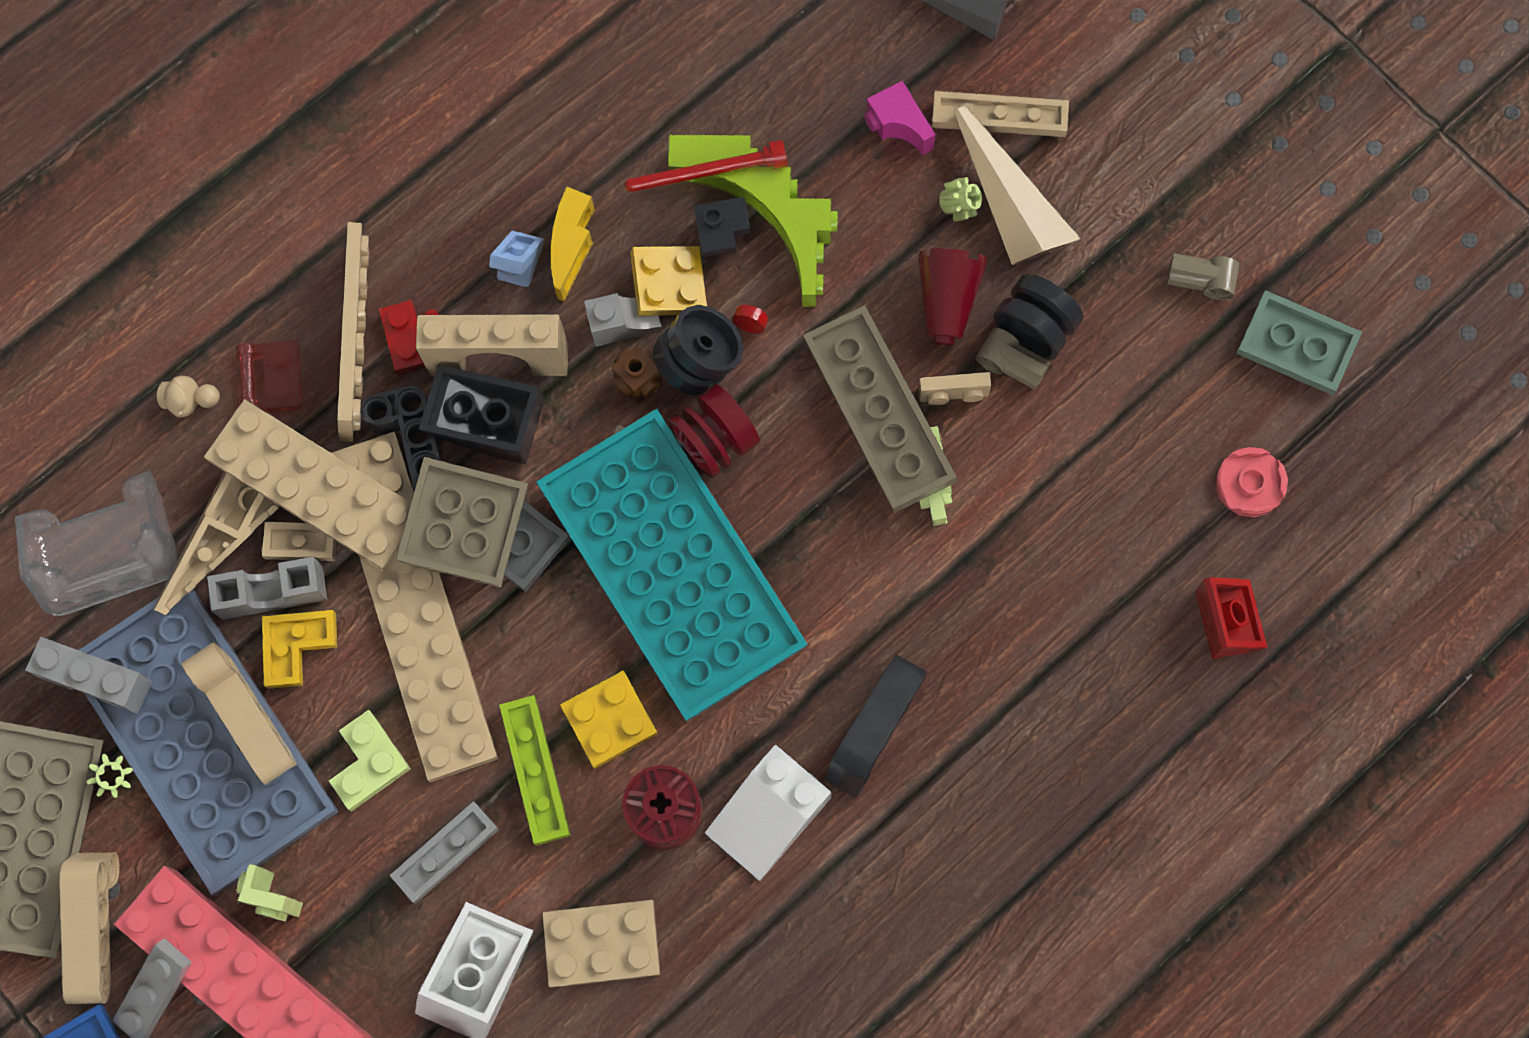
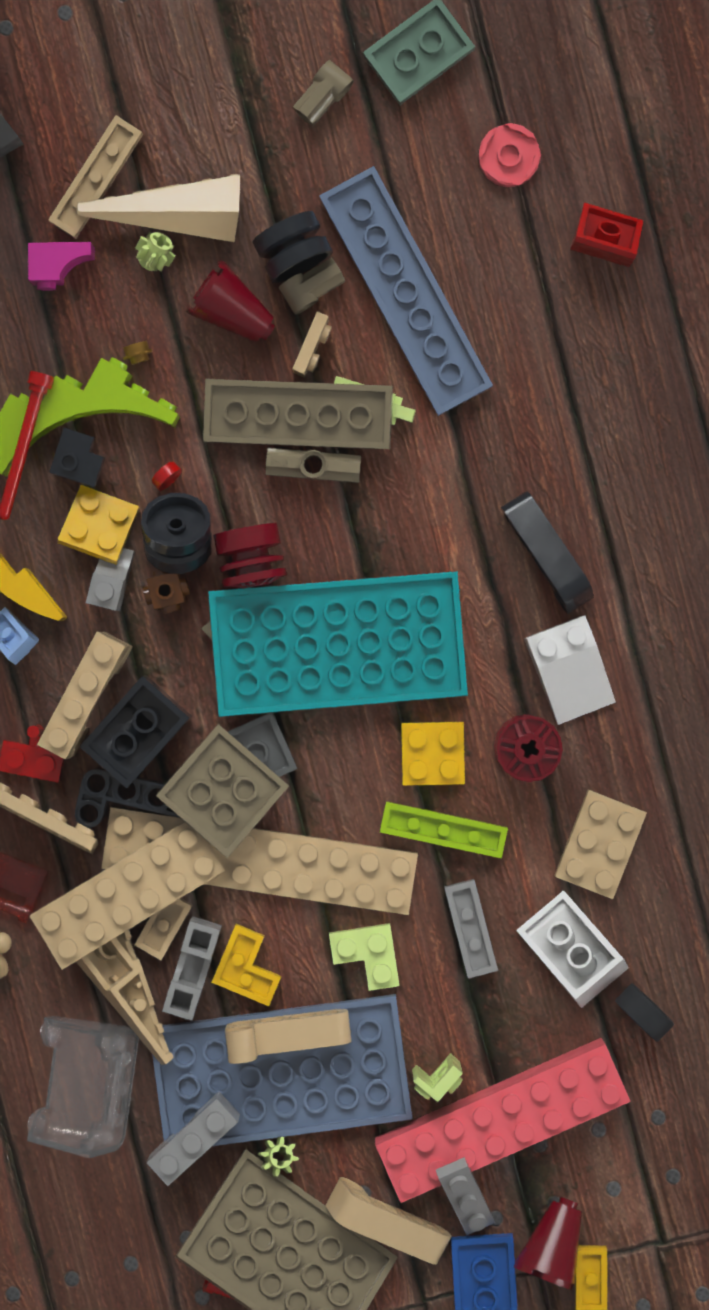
camera: 65 degrees left, 15 degrees up
none -> pearl gold plate [123,341,152,365]
none -> dark tan piece [266,448,361,483]
none -> sand blue plate [319,166,493,416]

